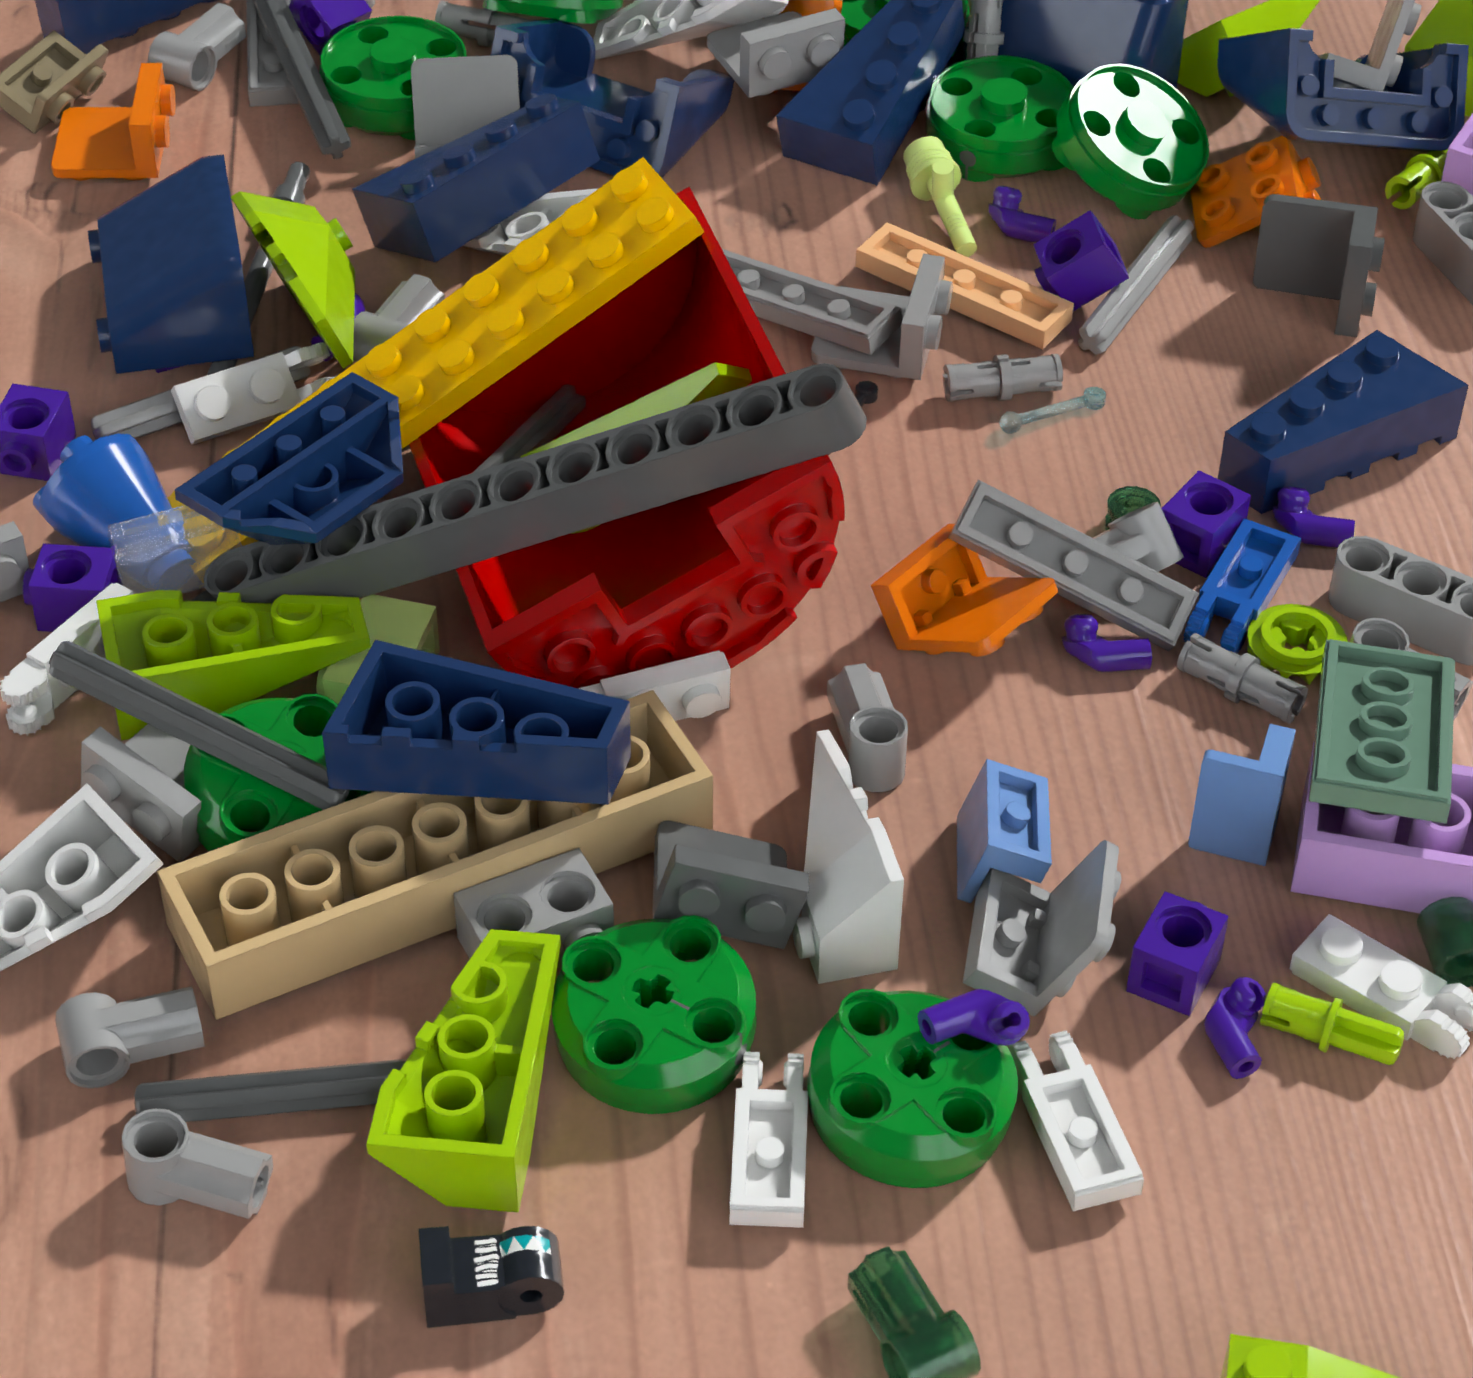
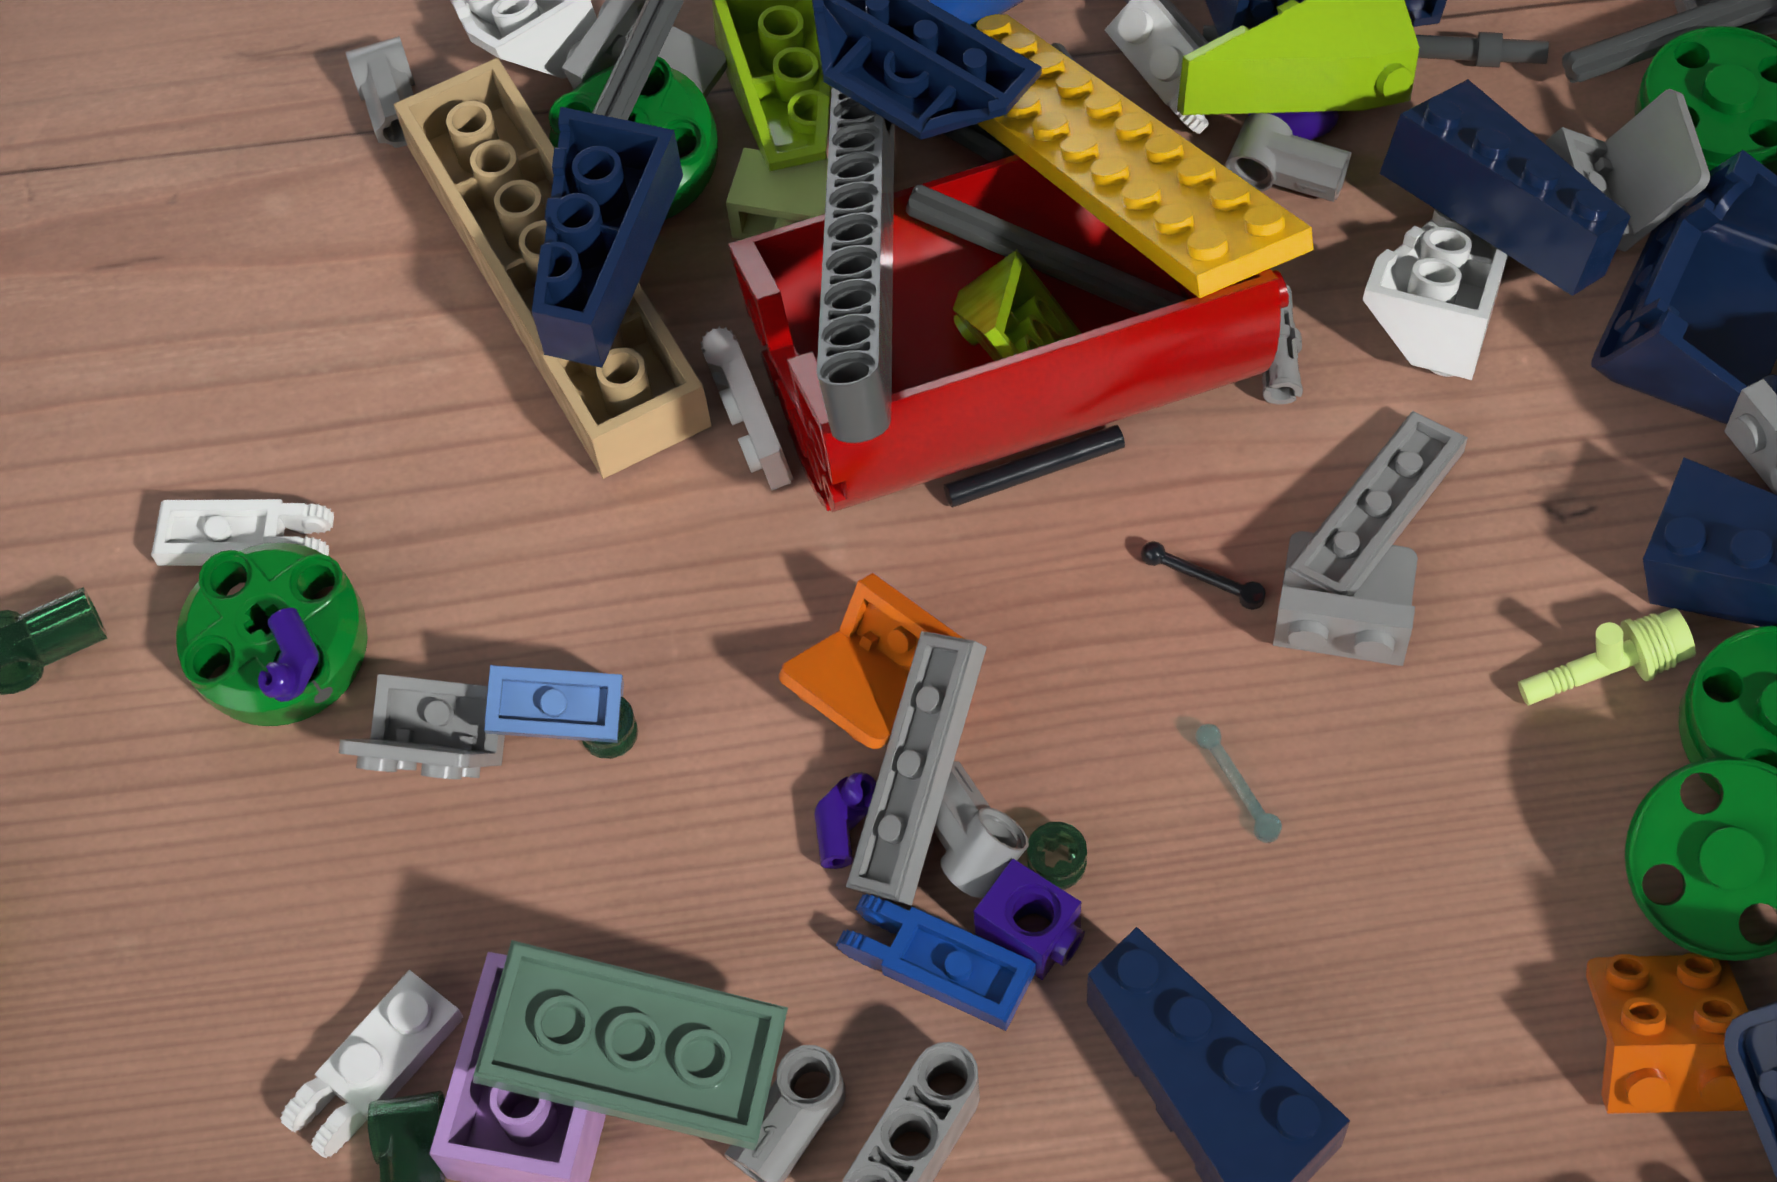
camera: 95 degrees right, 15 degrees up
light grey piece [122,1108,273,1219] -> none
dark grey axle [134,1059,407,1122] -> none
lime wedge [366,929,561,1213] -> none
black leg [418,1226,564,1328] -> none
light grey brick [453,848,614,969] -> none
green piece [551,915,757,1114] -> none
dark grey bracket [652,821,809,949] -> none
white wedge [792,729,904,984] -> none
light grey piece [827,663,908,792] -> none
light nougat plate [856,222,1074,349] -> none
light grey pin [943,354,1063,402] -> none
dark purple arm [988,186,1056,243] -> none
white hinge [1008,1031,1144,1211] -> none
dark purple brick [1033,210,1129,311] -> none
light grey axle [1078,215,1194,355] -> none
dark purple brick [1126,891,1229,1017] -> none
light grey pin [1177,633,1308,724] -> none
medium blue panel [1188,724,1296,866] -> none
dark purple arm [1204,977,1266,1079] -> none
lime gear [1247,604,1348,685] -> none
dark grey bracket [1253,194,1385,337] -> none
lime axle [1260,982,1404,1065] -> none
dark purple arm [1273,486,1355,548] -> none

